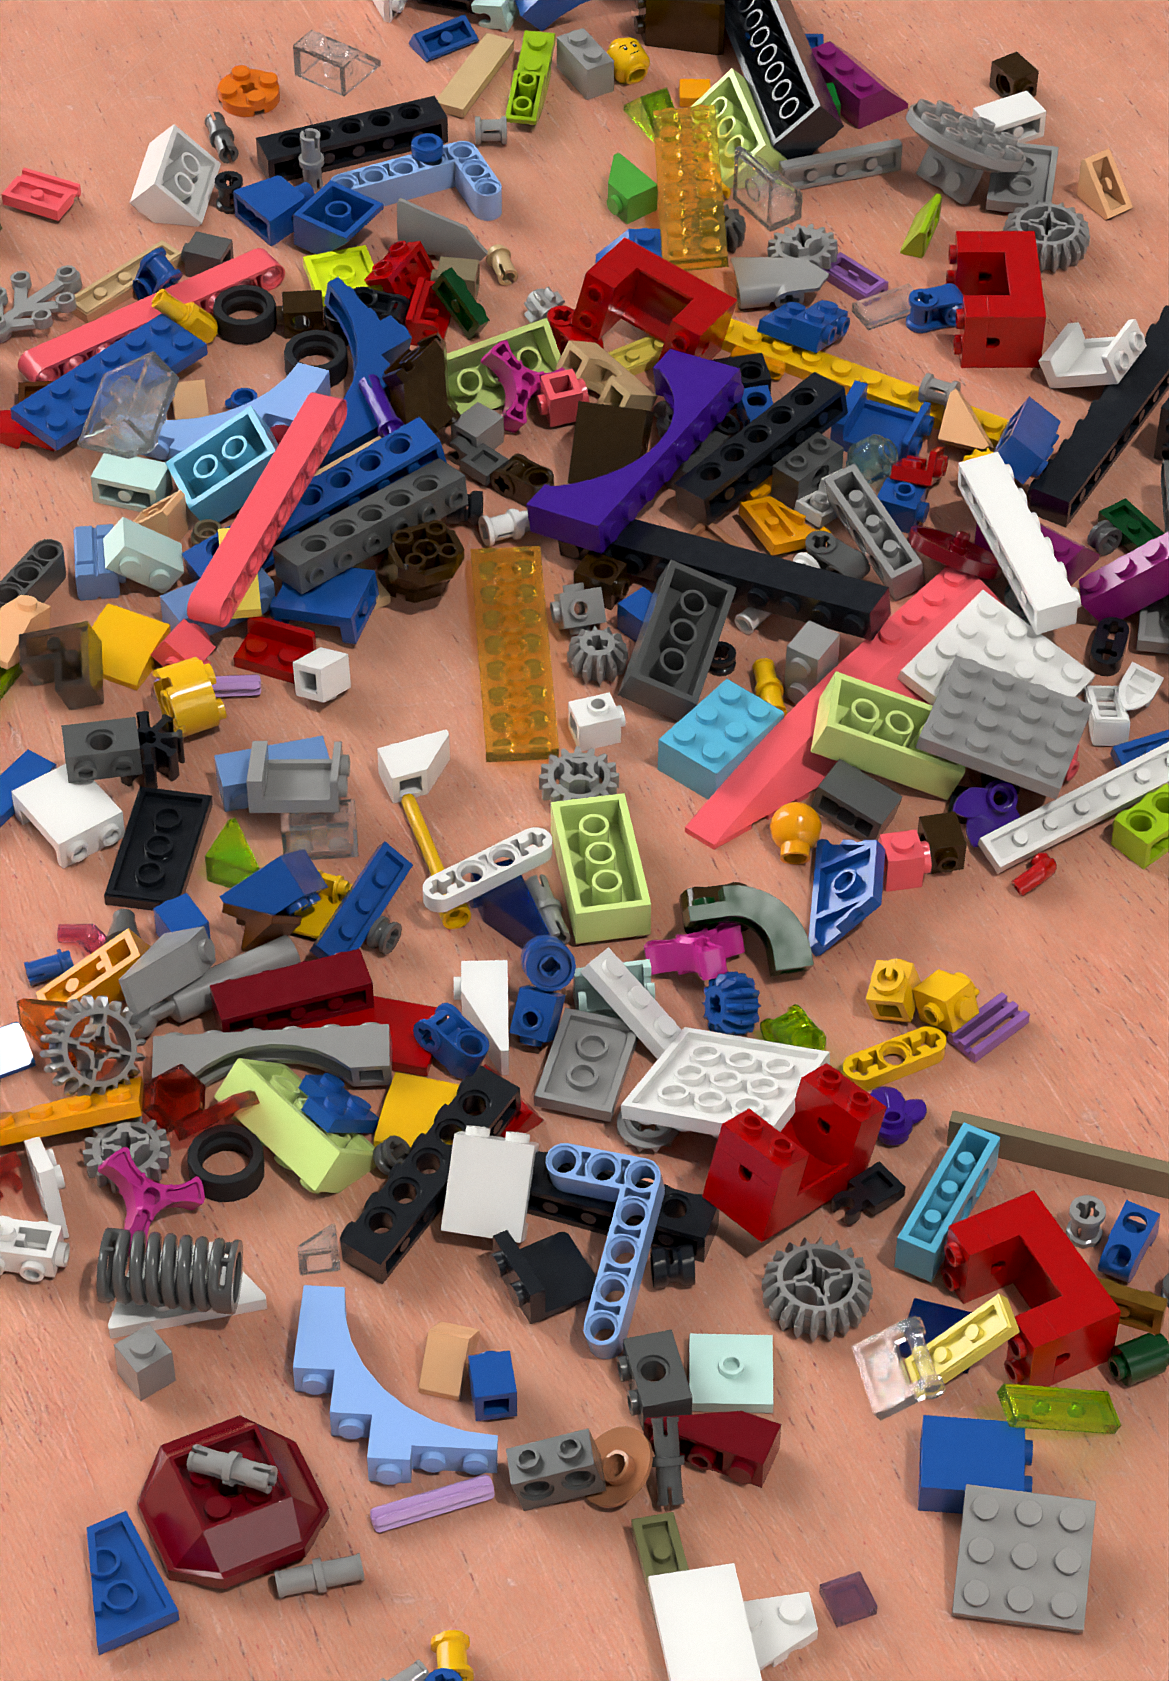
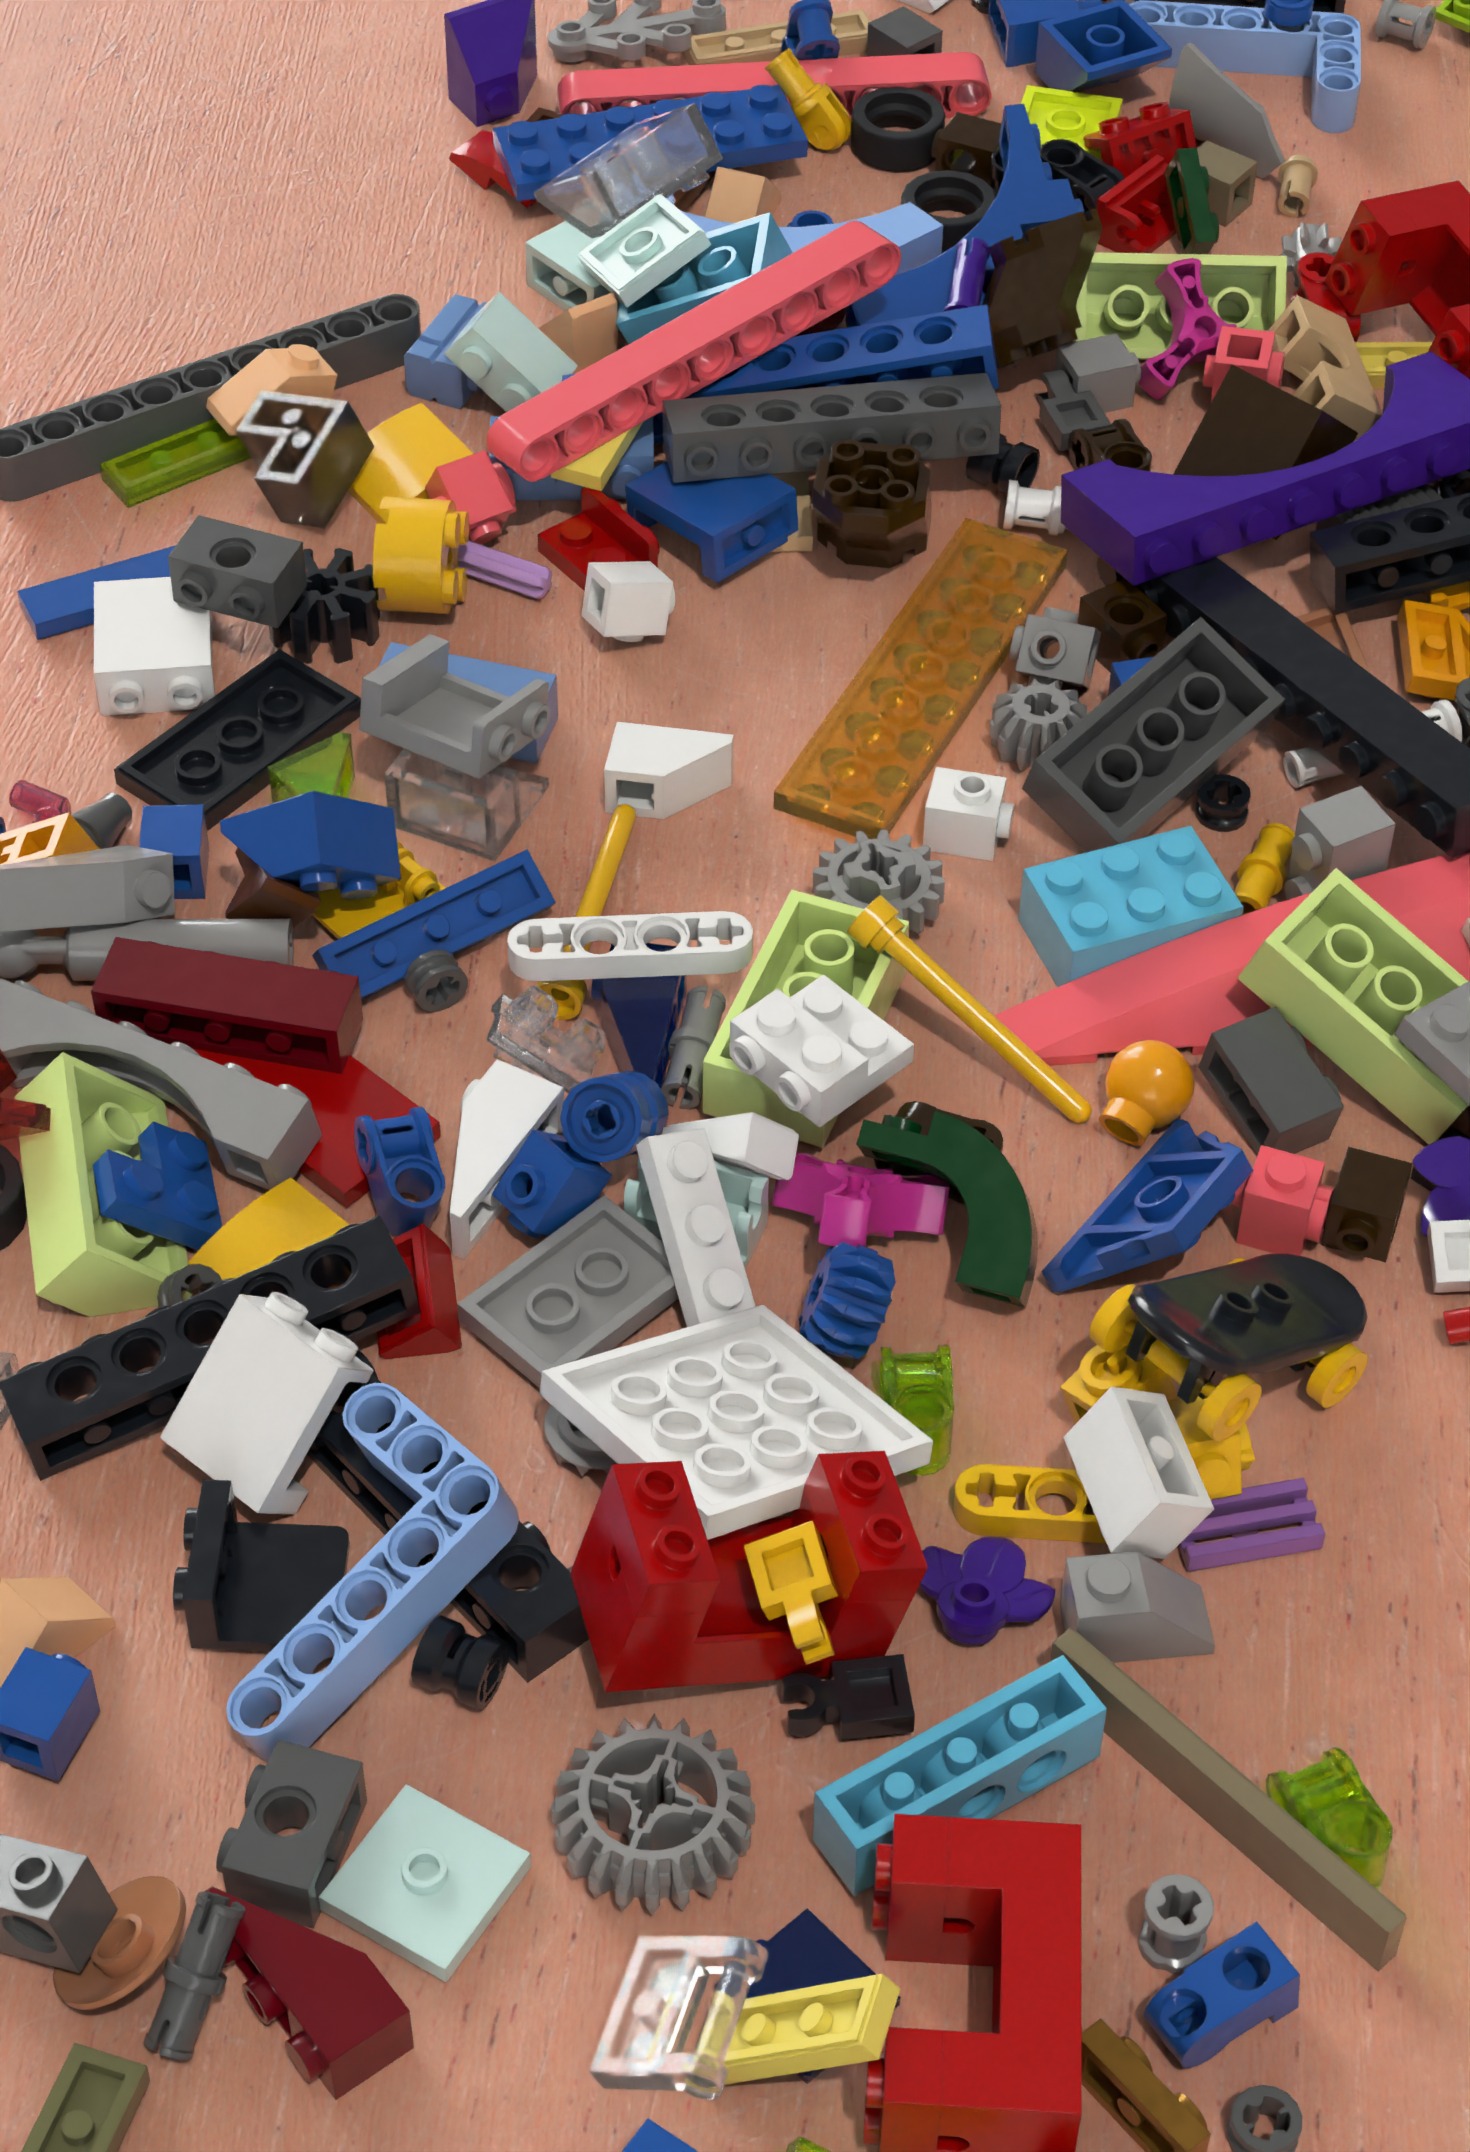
camera: 30 degrees right, 0 degrees up
none -> clear hips [487,985,606,1094]
none -> light aqua plate [577,194,712,308]
none -> white slope [662,1112,799,1180]
none -> white plate [729,975,914,1128]
none -> yellow plate [744,1521,838,1665]
none -> yellow piece [847,895,1092,1124]
none -> light grey slope [1060,1551,1215,1663]
none -> white brick [1063,1387,1214,1559]
none -> black piece [1089,1254,1368,1442]
none -> clear neon green piece [1266,1747,1393,1890]

